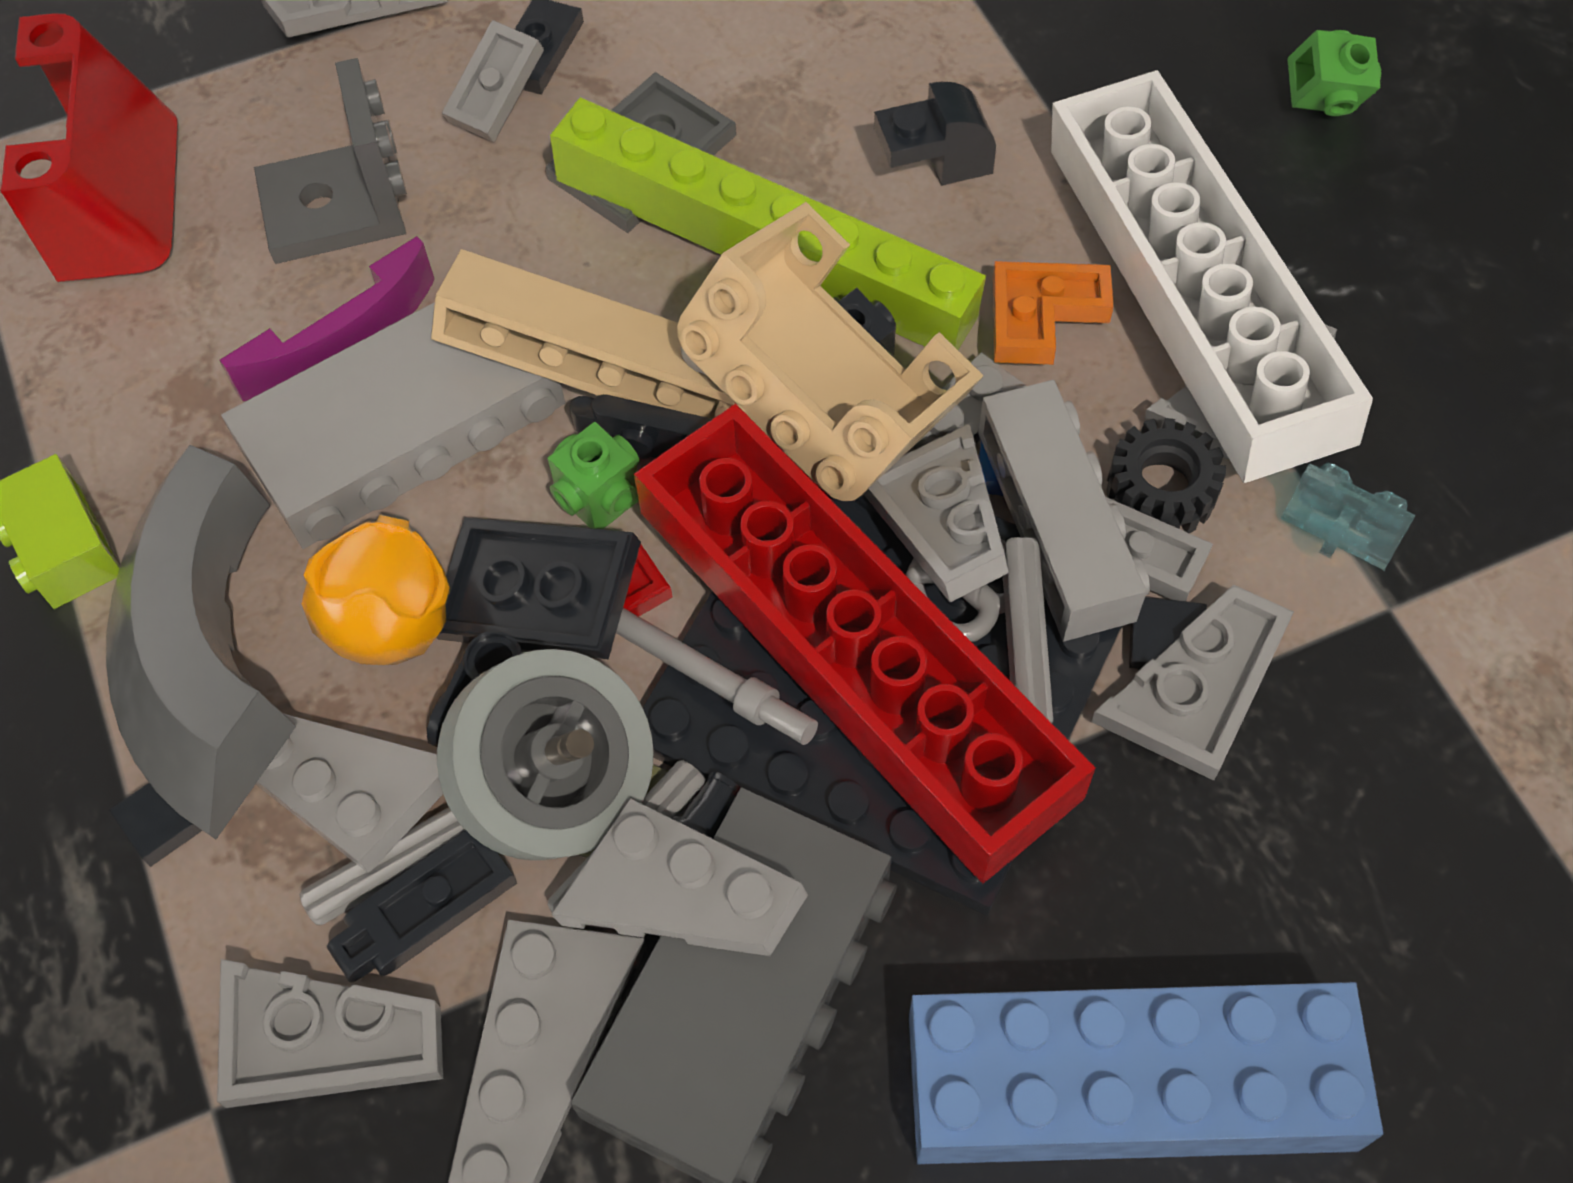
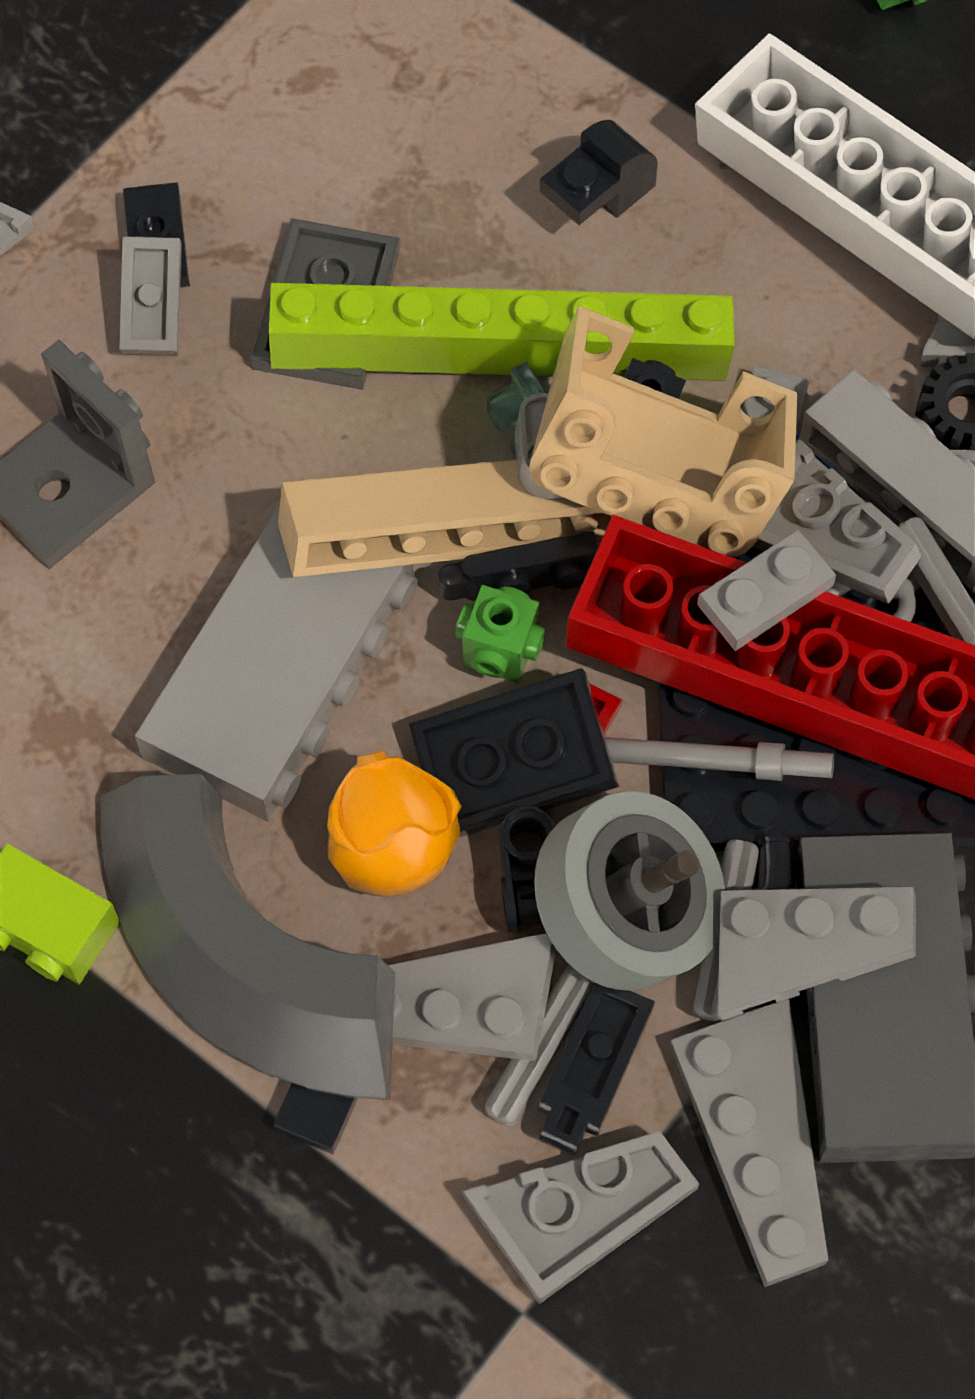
camera: 30 degrees left, 5 degrees up
magenta slope [219,236,435,401] -> none
orange plate [993,261,1113,365] -> none
none -> light grey plate [697,530,836,651]

